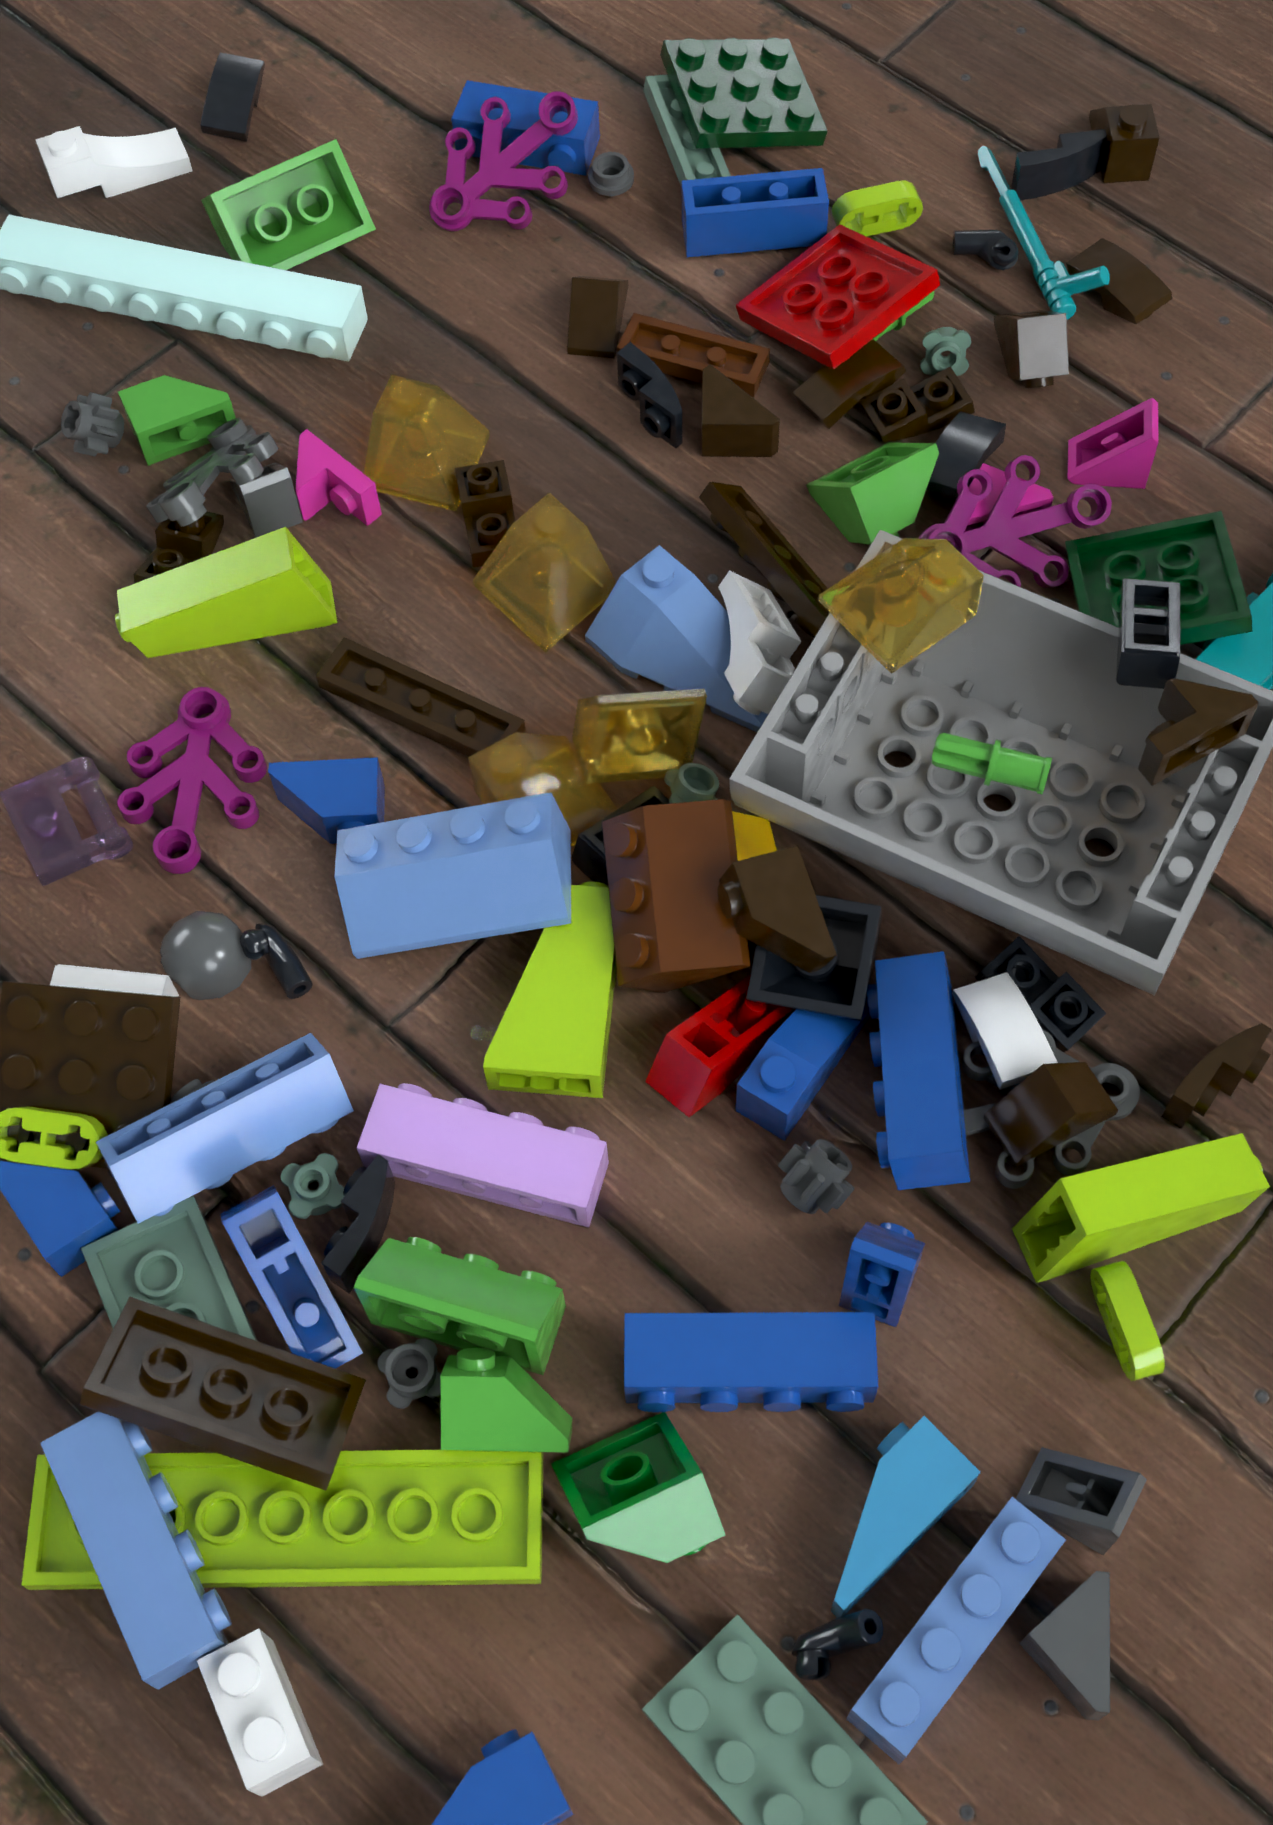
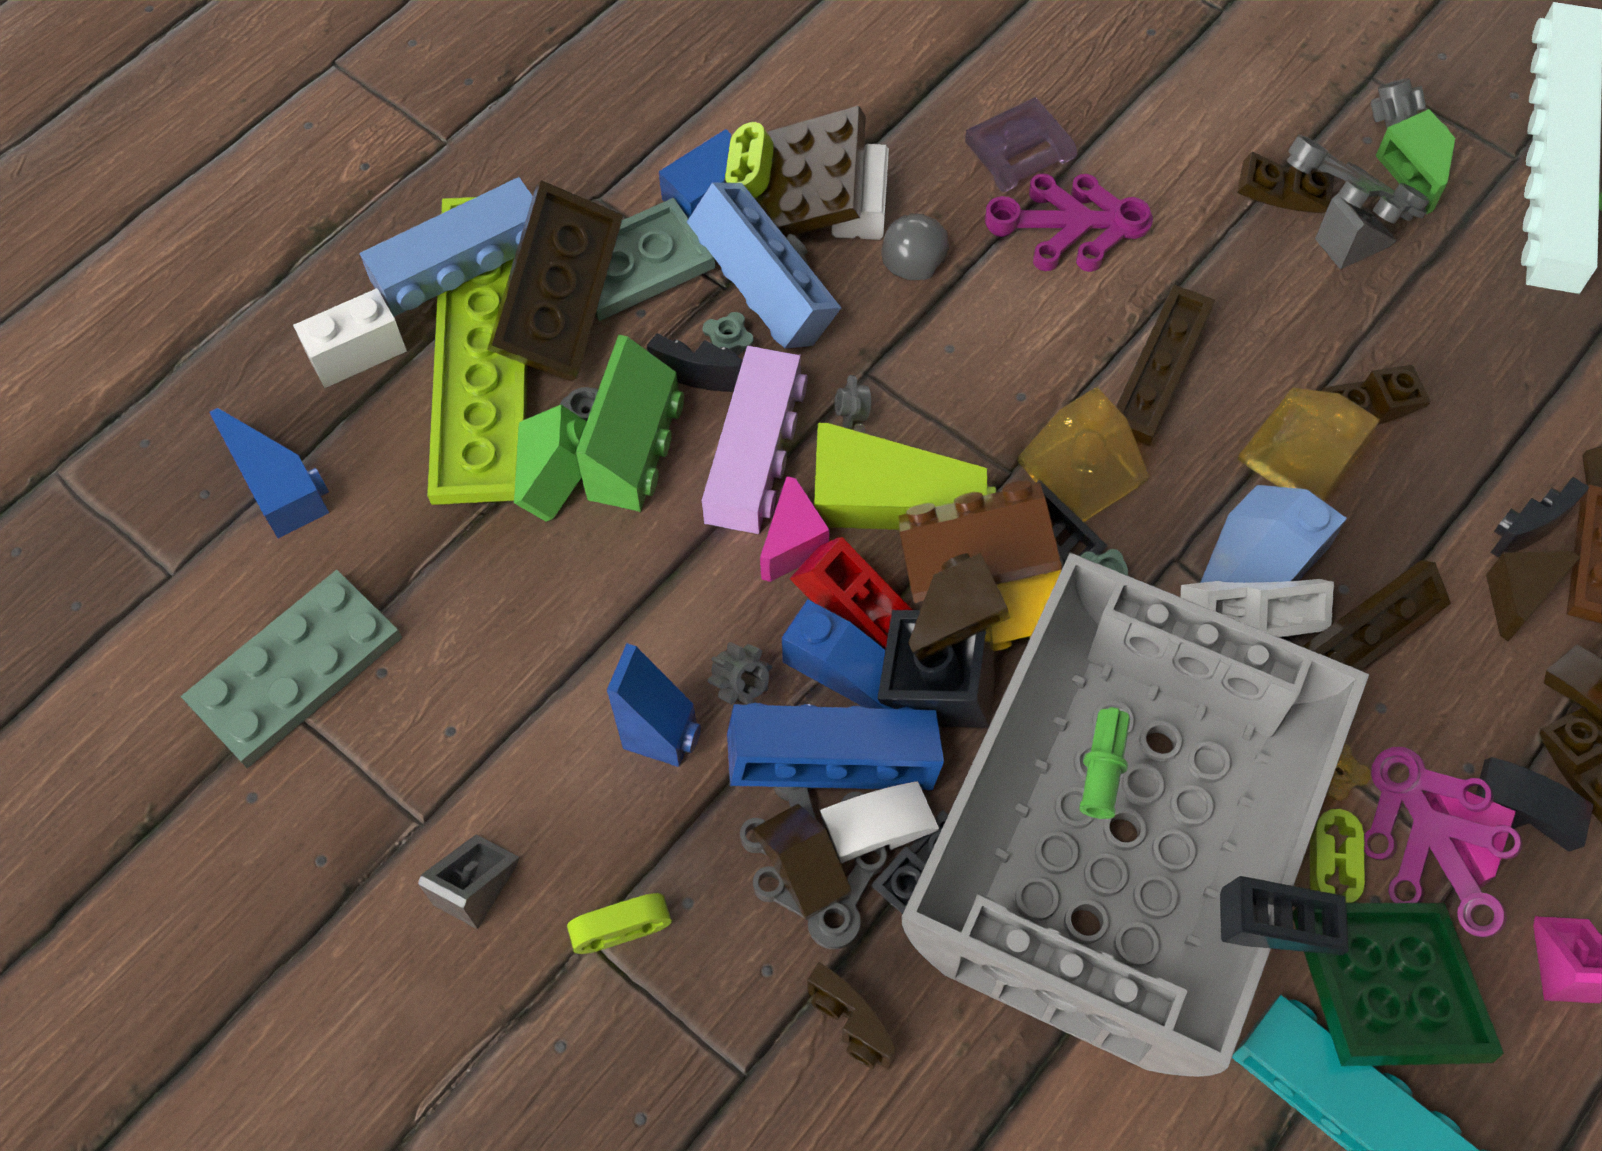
camera: 85 degrees right, 0 degrees up
lime slope [115,527,338,658] -> none
slope [220,1185,363,1369] -> none
black arm [240,923,313,999] -> none
blue slope [268,757,385,844] -> none
dark pink slope [296,429,382,526] -> none
medium blue slope [334,792,571,959] -> none
clear yellow slope [363,375,490,511] -> none
green slope [551,1412,726,1563] -> none
clear yellow slope [572,689,707,784] -> none
blue brick [624,1312,878,1412] -> none
black arm [792,1609,884,1680] -> none
bright green slope [806,442,939,545] -> none
clear yellow slope [819,538,984,674] -> none
dark azure slope [831,1416,981,1618] -> none
medium blue brick [846,1497,1066,1765] -> none
lime slope [1012,1133,1270,1283] -> none
dark grey slope [1019,1571,1110,1721] -> none
dark brown slope [1138,679,1259,786] -> none
none -> dark pink slope [760,476,829,582]
none -> dark grey plate [835,375,871,429]

